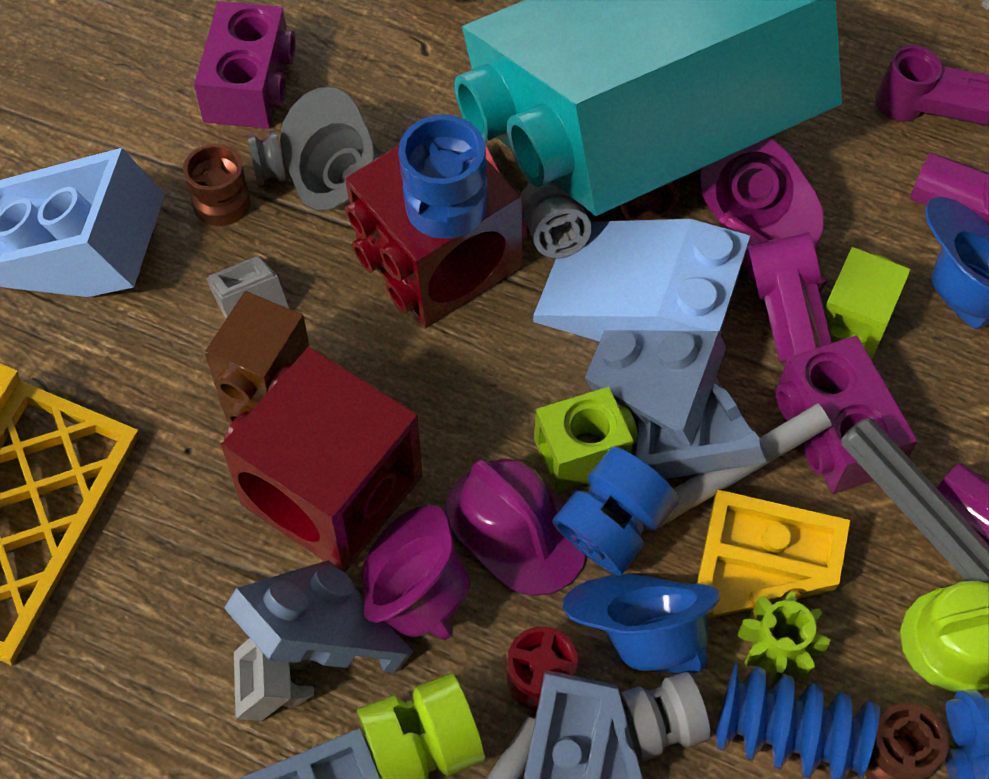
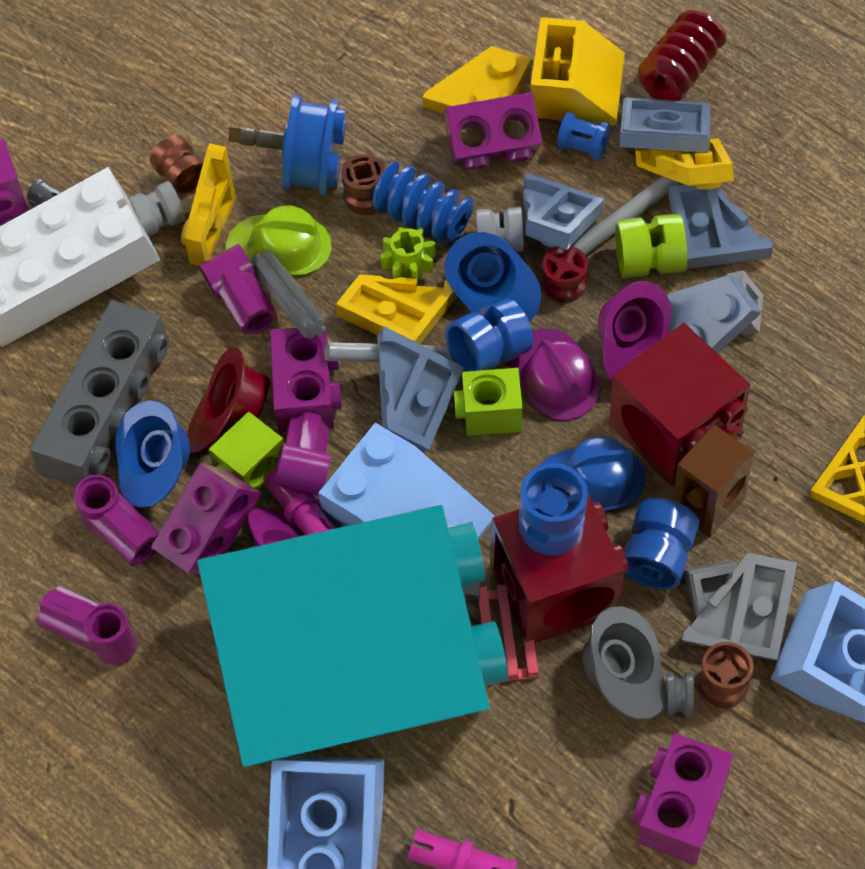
camera: 160 degrees left, 0 degrees up
sand blue wing [585,330,726,446] -> none
none -> magenta brick [151,463,261,574]
none -> dark red piece [187,347,270,453]
none -> blue piece [539,436,645,511]
none -> blue wheel [623,498,699,590]
none -> light grey wing [682,553,797,663]

